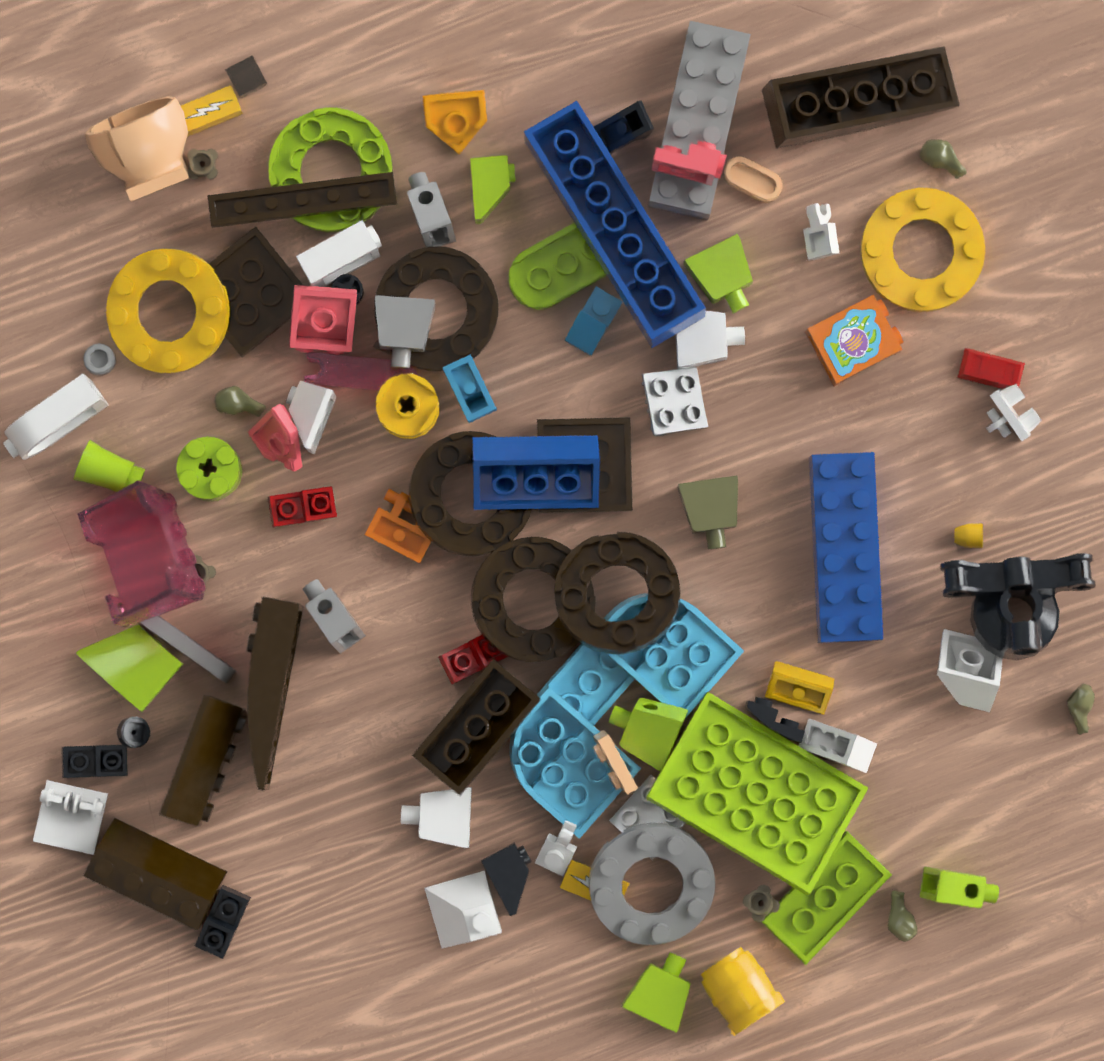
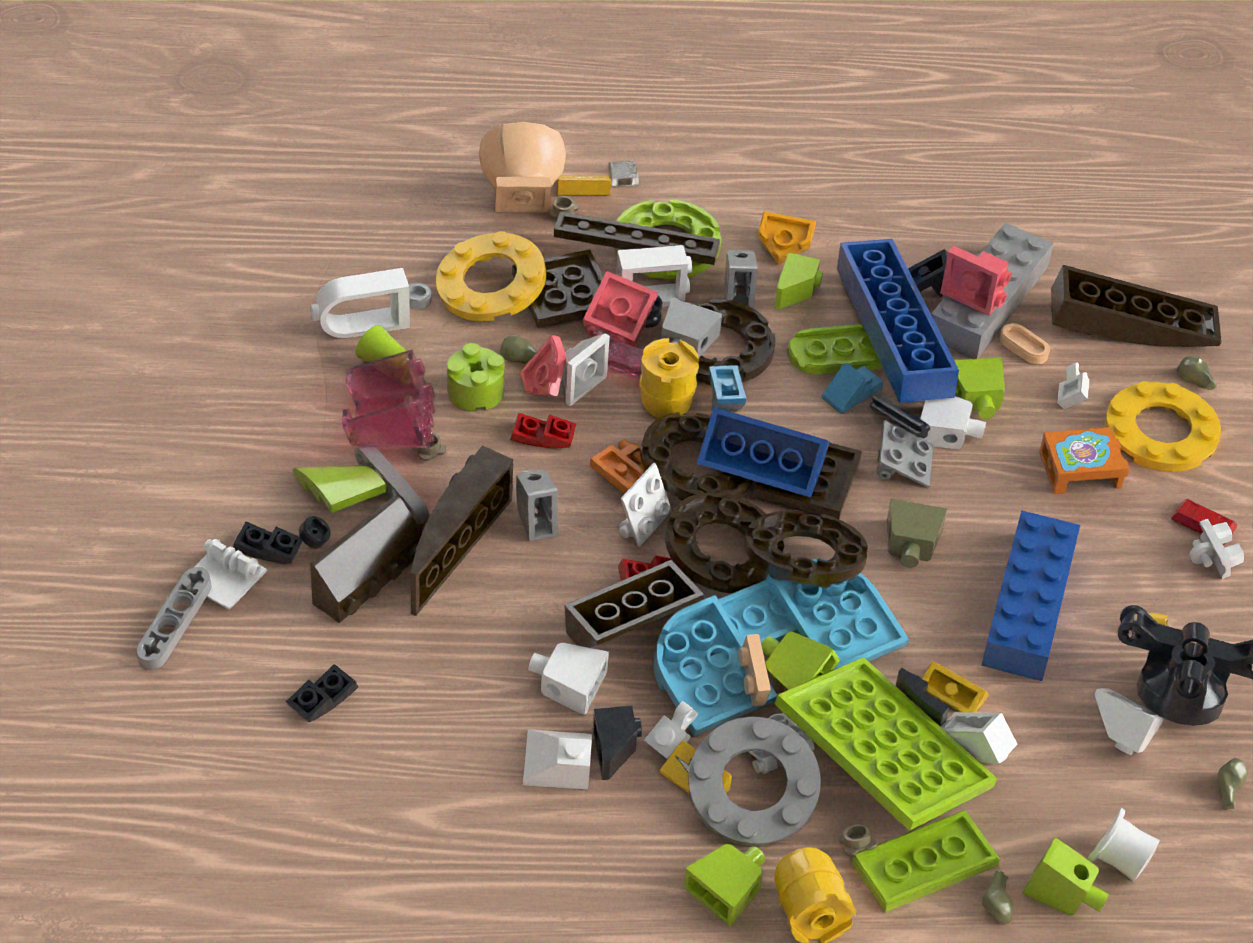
camera: 20 degrees right, 40 degrees down
dark brown slope [83,818,228,930] -> none
none -> light grey beam [136,567,212,670]
none -> white hinge [619,463,672,547]
none -> black axle [870,395,930,439]
none -> white piece [1087,807,1160,882]

